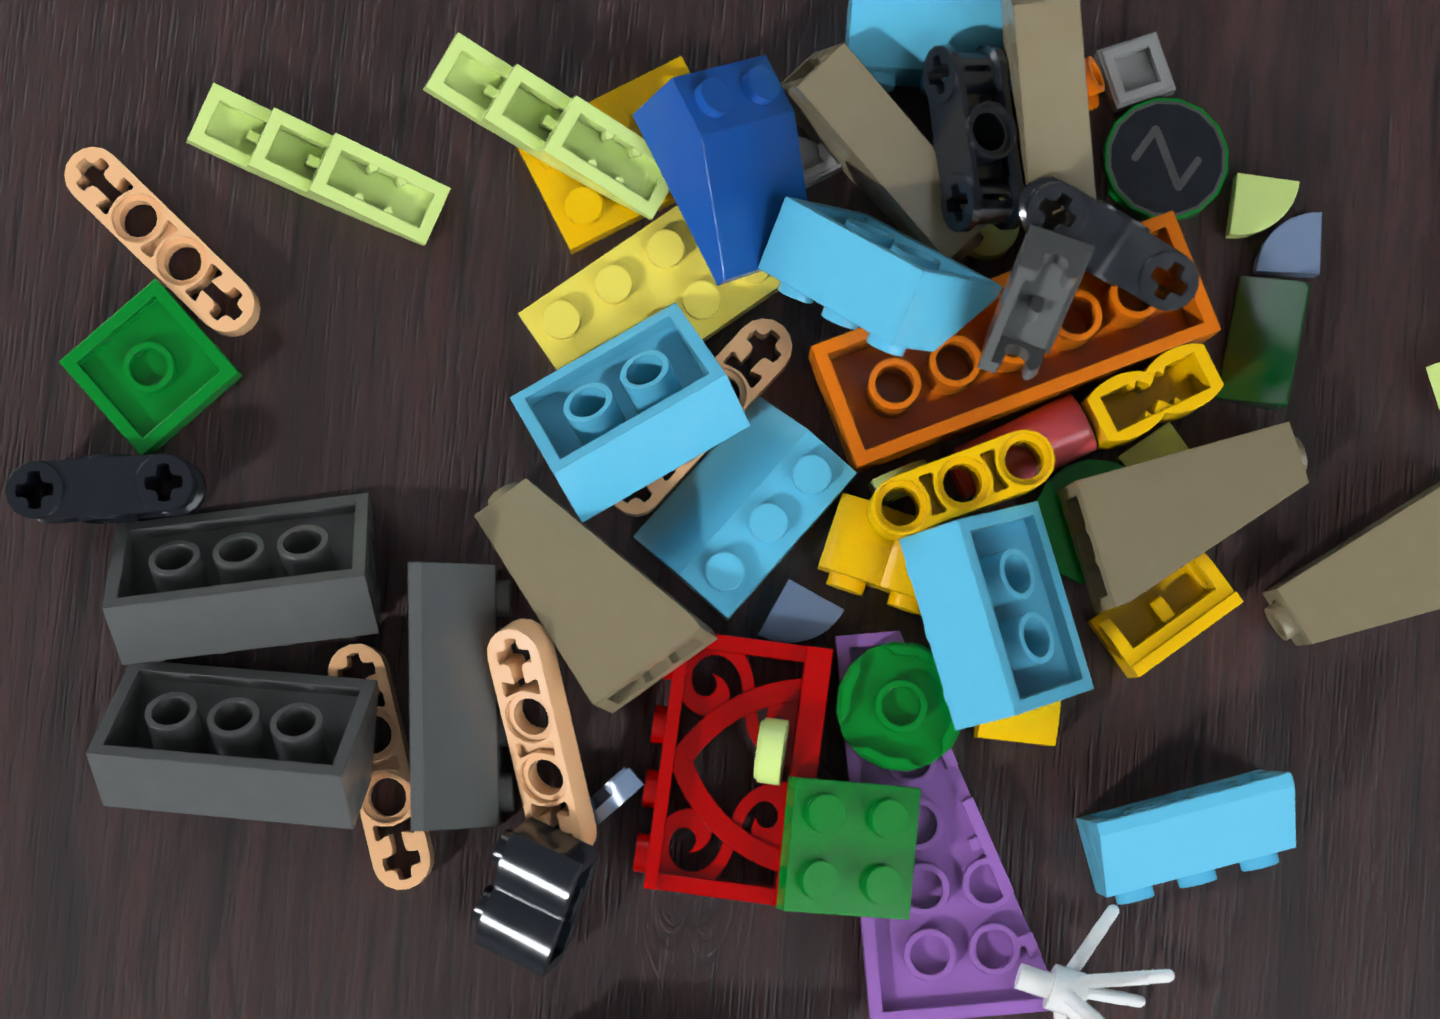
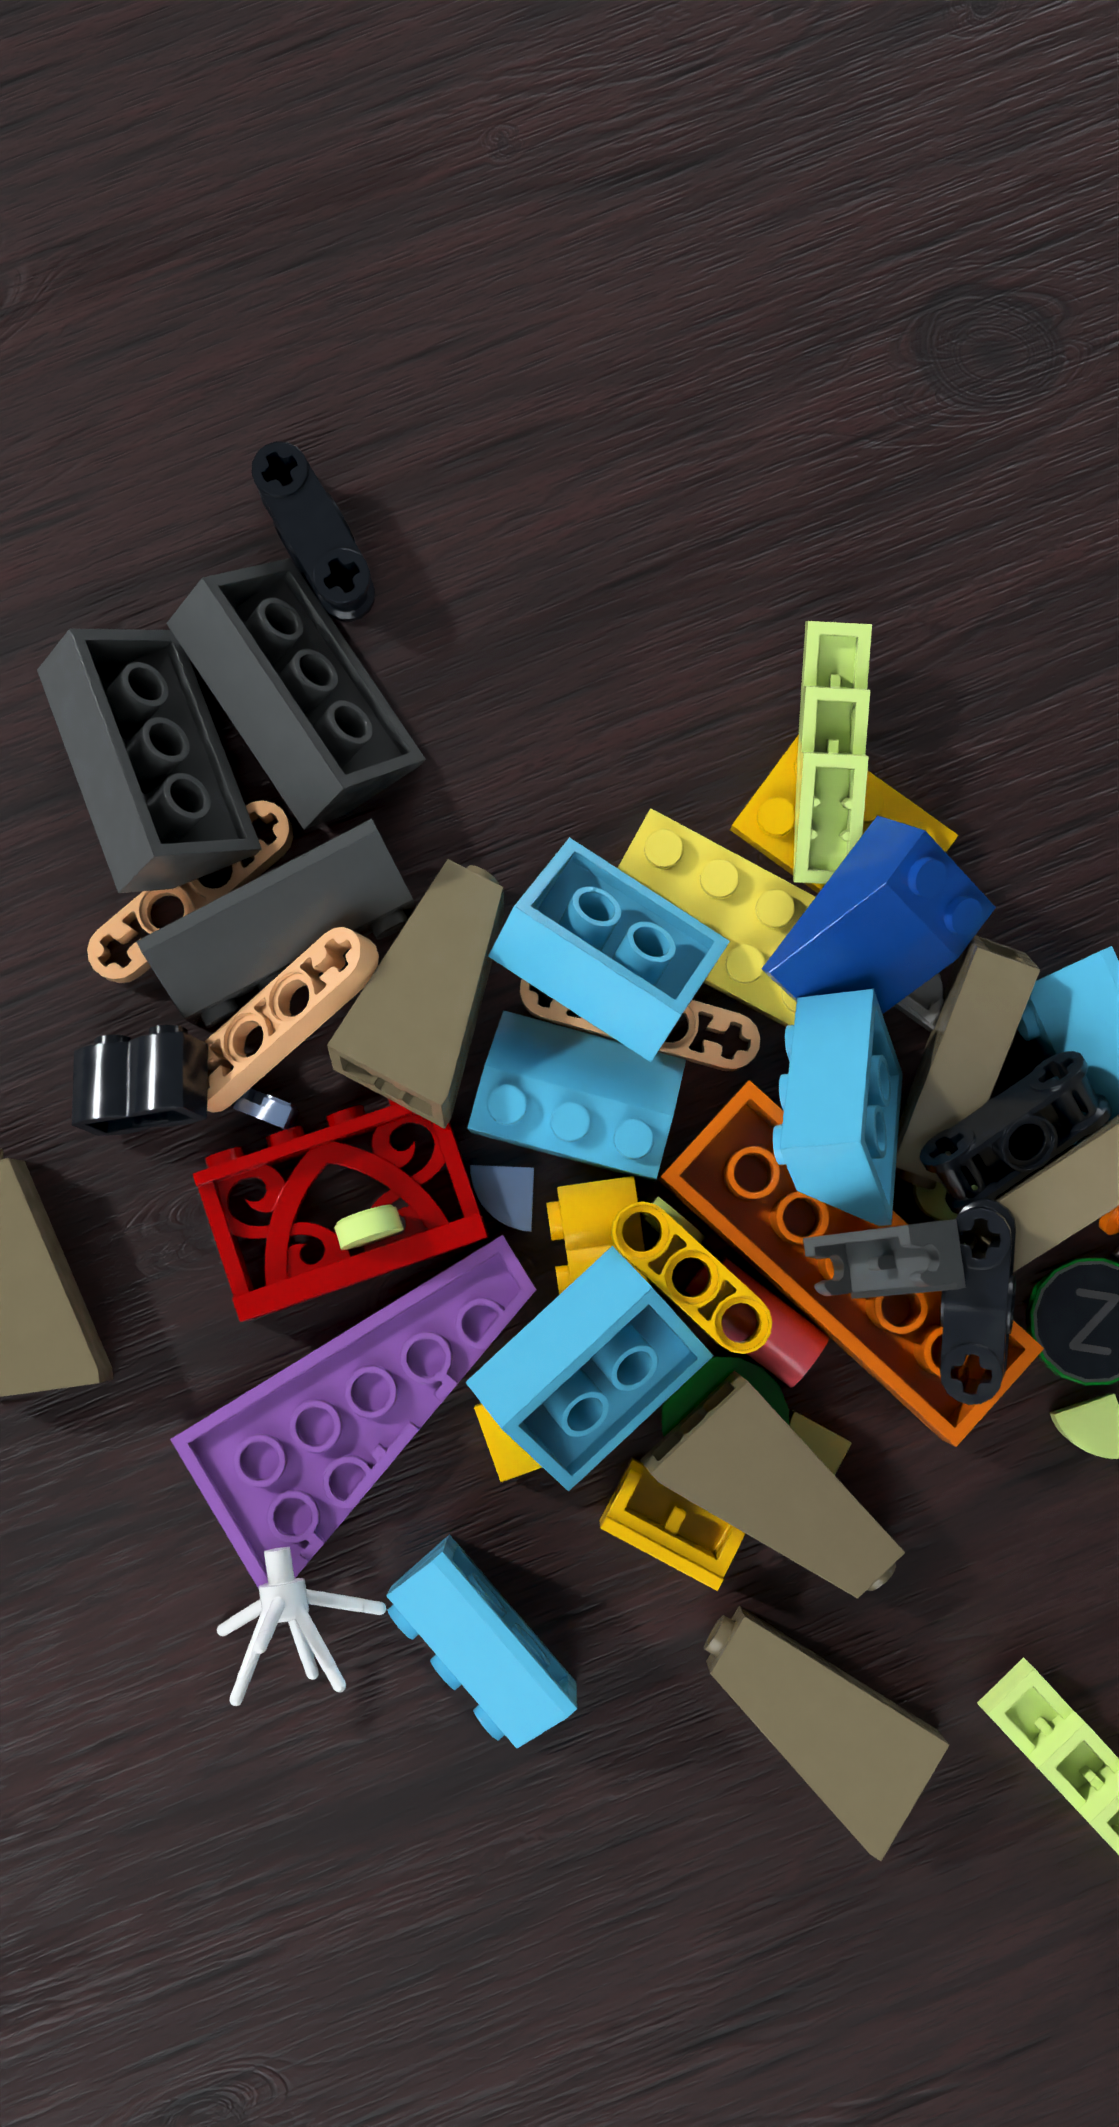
camera: 65 degrees right, 0 degrees up
green plate [59,278,243,455] -> none
light nougat beam [64,147,261,337] -> none
yellowish green slope [186,83,451,246] -> none
green plate [776,776,921,920] -> none
green tile [835,641,961,771] -> none
yellow brick [1079,343,1224,450] -> none
dark green slope [1215,276,1311,412] -> none
sand blue tile [1252,212,1322,278] -> none

